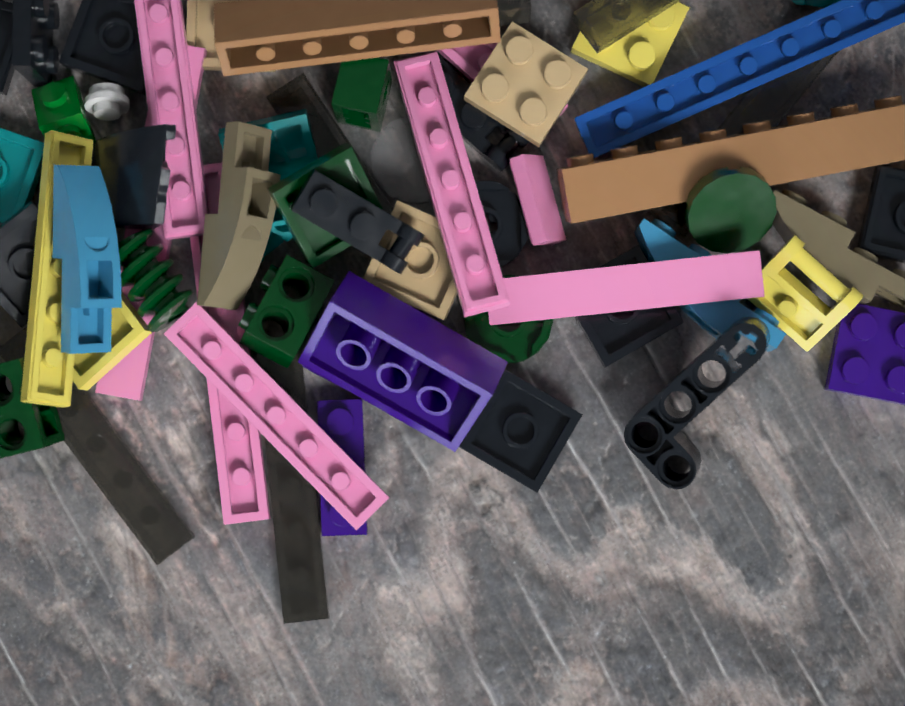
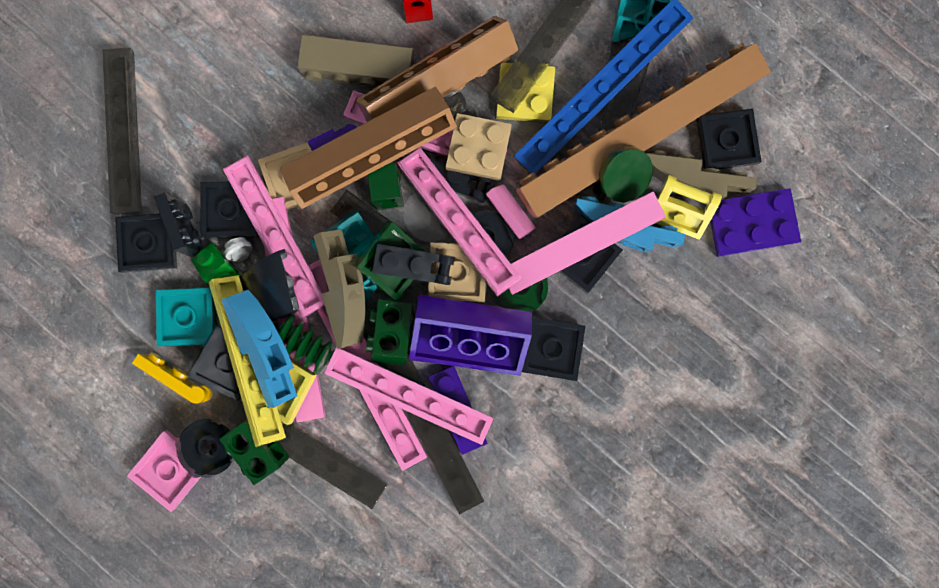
camera: 25 degrees left, 0 degrees up
black beam [624,316,770,490] -> none

